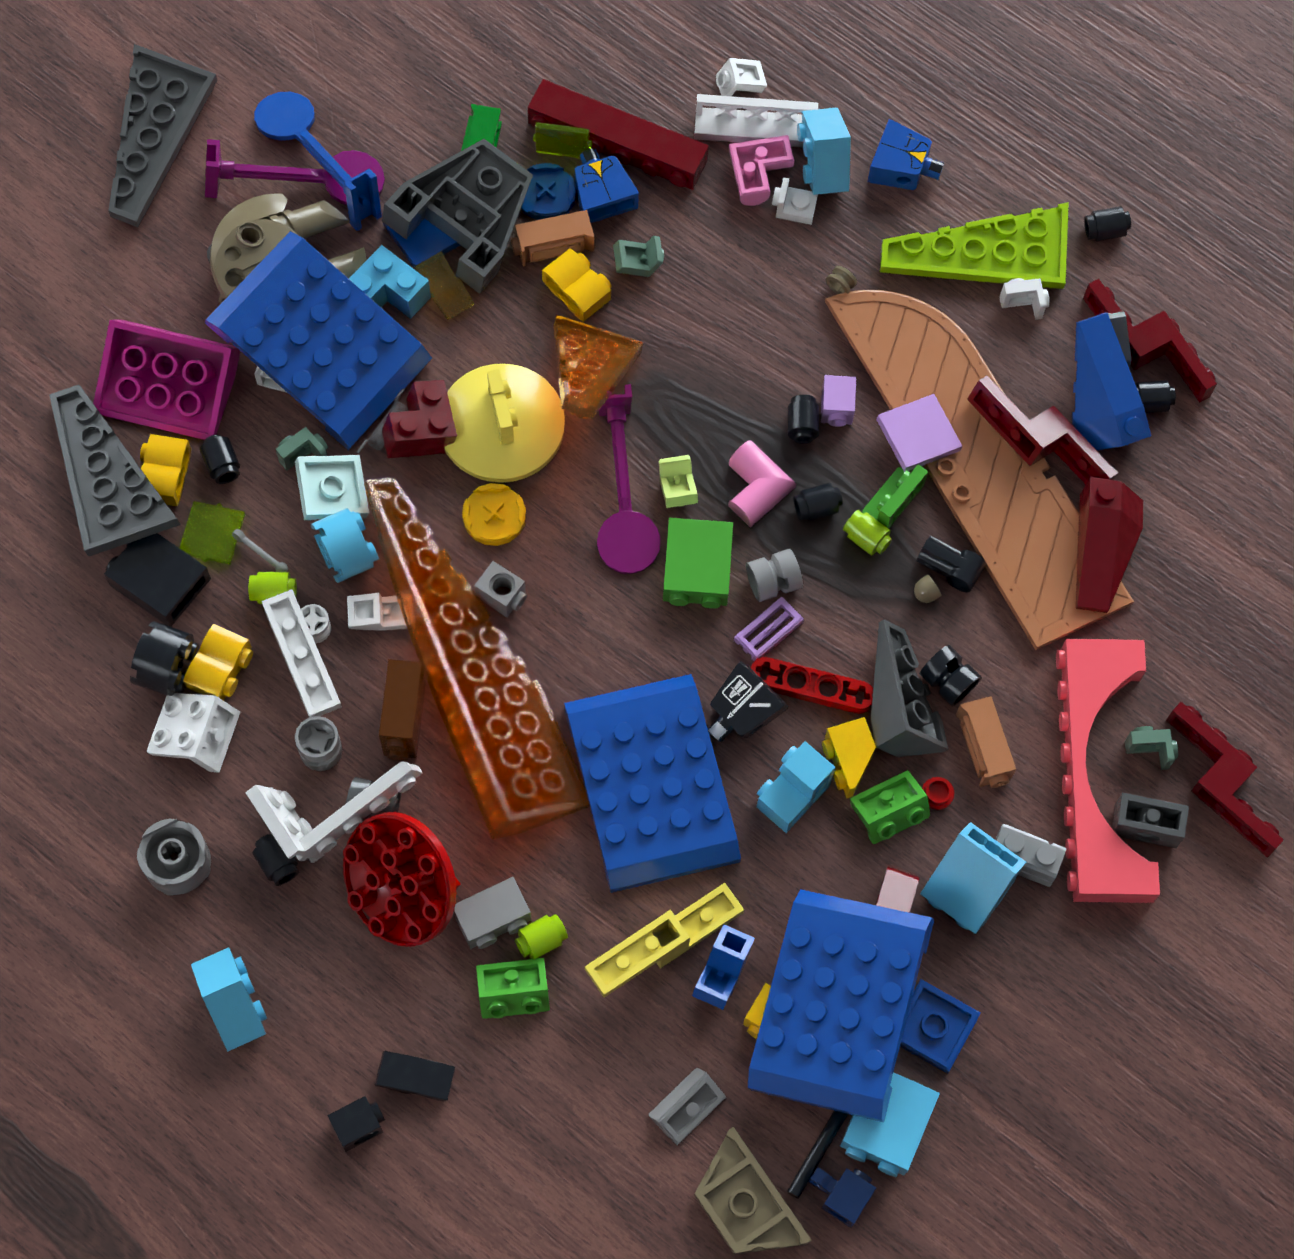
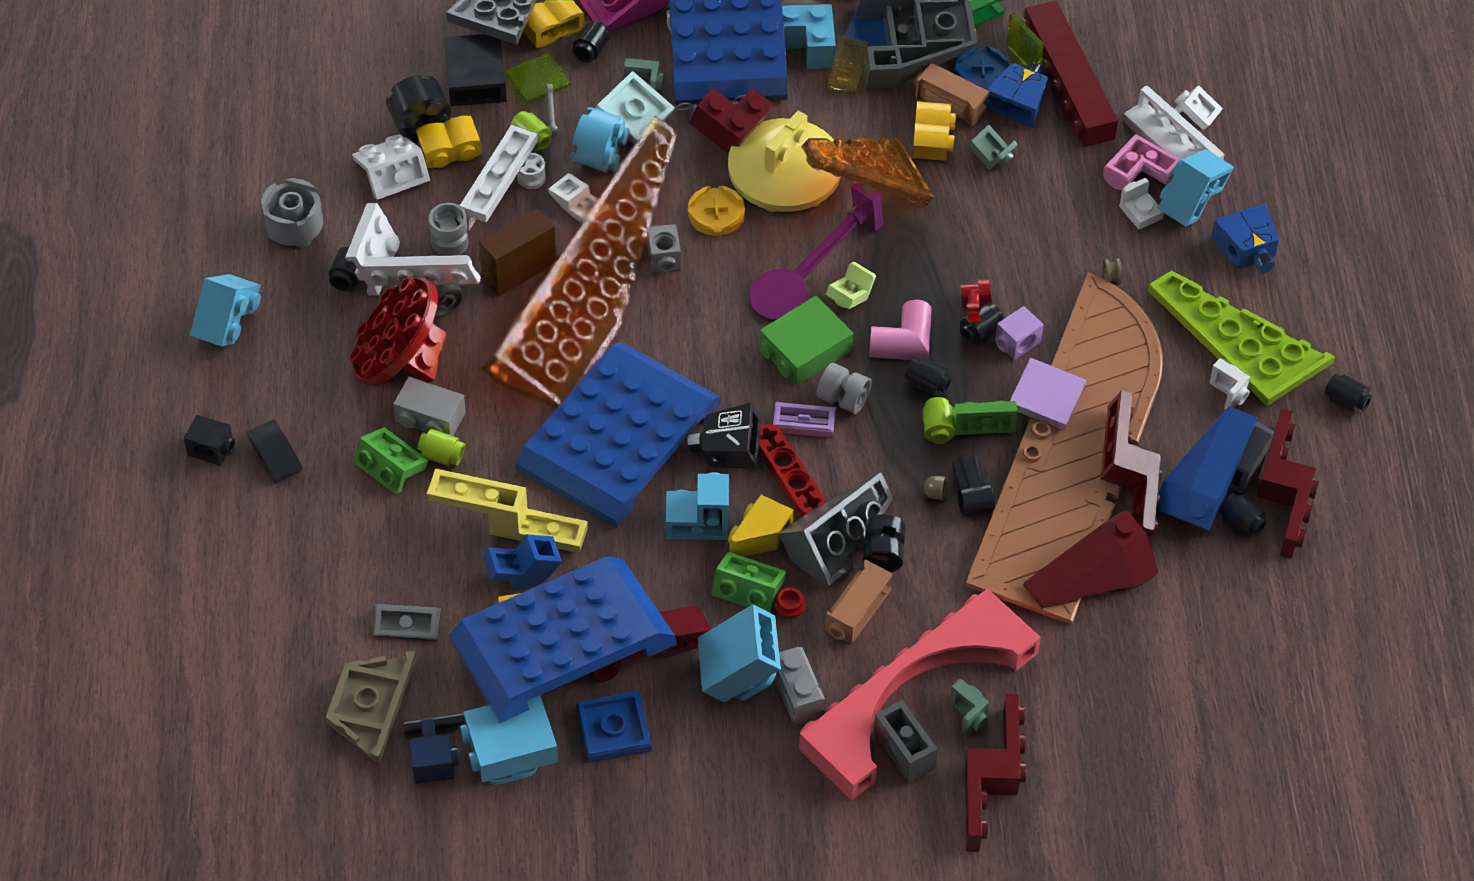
camera: 50 degrees right, 15 degrees down
none -> red brick [961,279,992,323]

